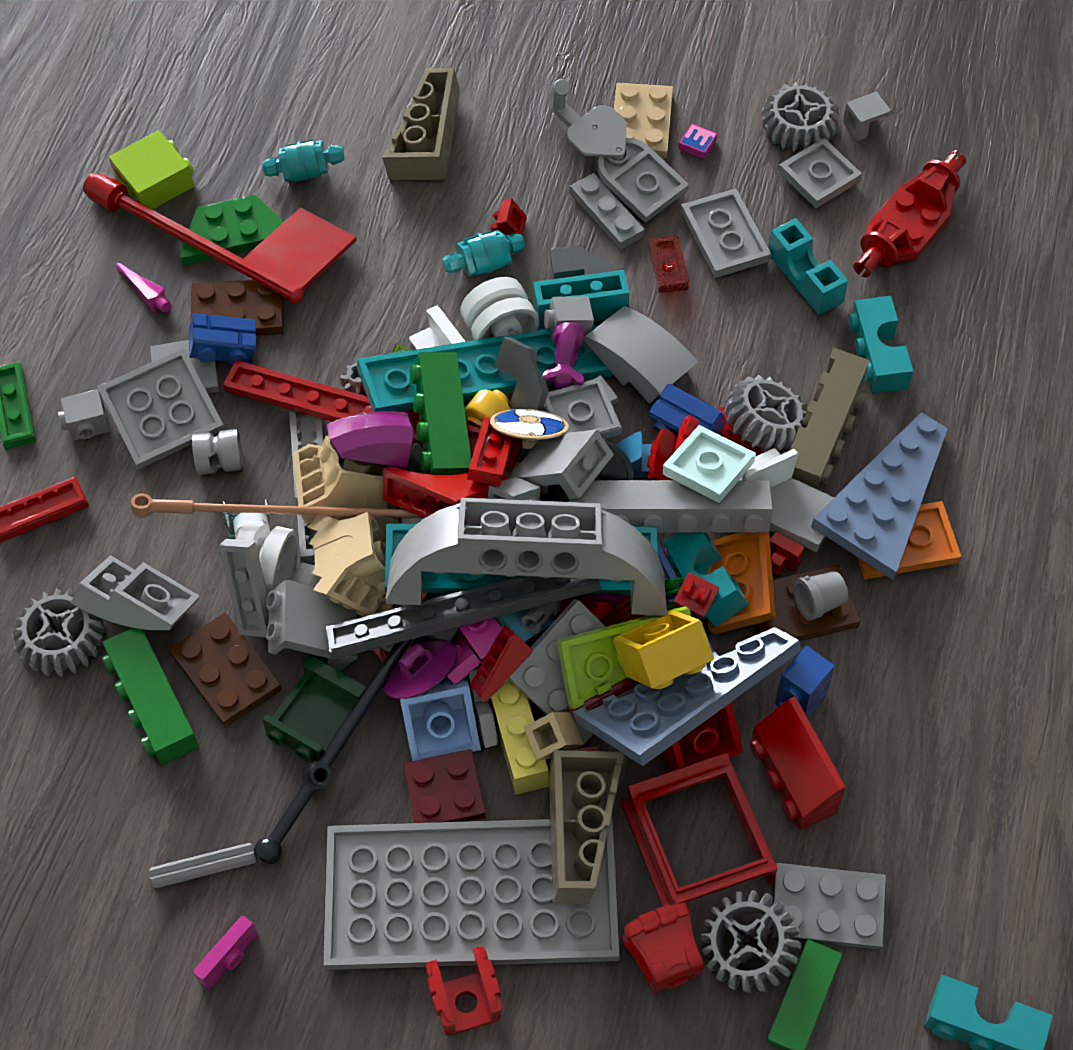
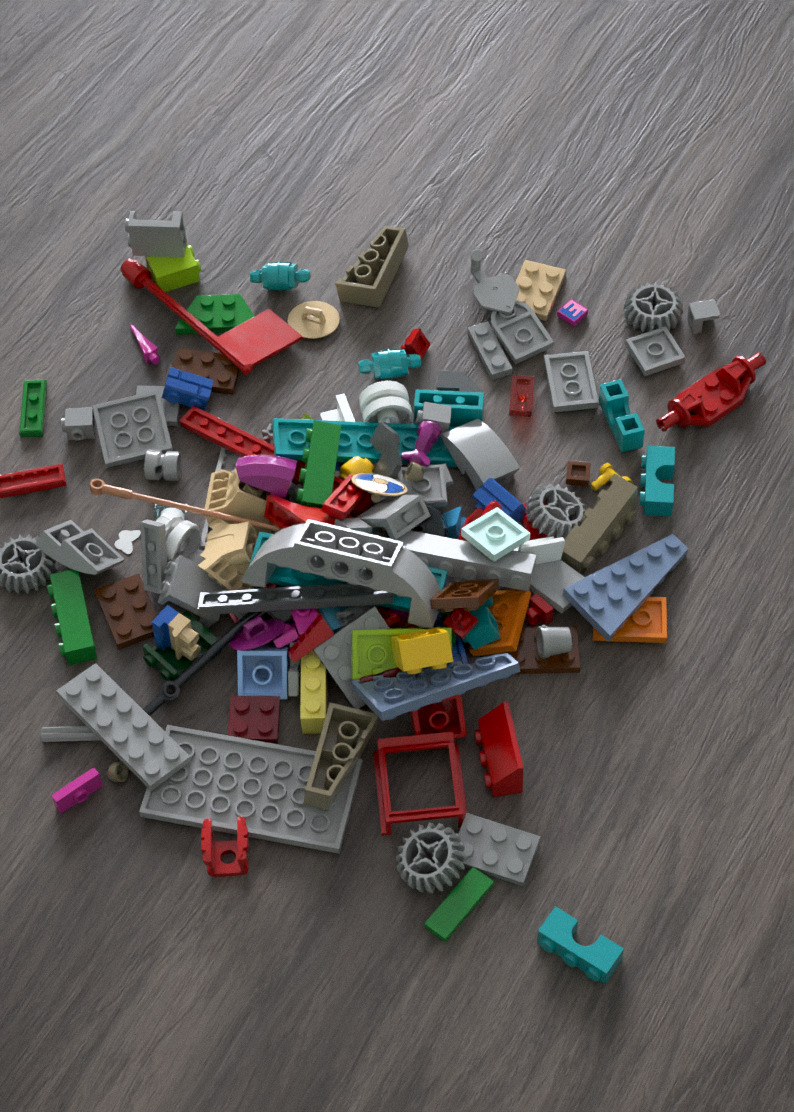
camera: 15 degrees right, 5 degrees down
tan brick [524,712,584,760] -> none
red piece [621,902,704,994] -> none
blue brick [775,645,835,718] -> none
none -> light grey plate [56,663,191,791]
none -> dark tan hinge [106,762,129,782]
none -> white sticker [114,530,141,555]
none -> light grey panel [125,211,187,257]
none -> tan hips [152,605,201,661]
none -> tan shield [288,301,340,339]
none -> dark tan hinge [405,462,424,482]
none -> reddish brown plate [430,579,500,612]
none -> reddish brown plate [566,461,591,486]
none -> yellow piece [590,463,633,491]

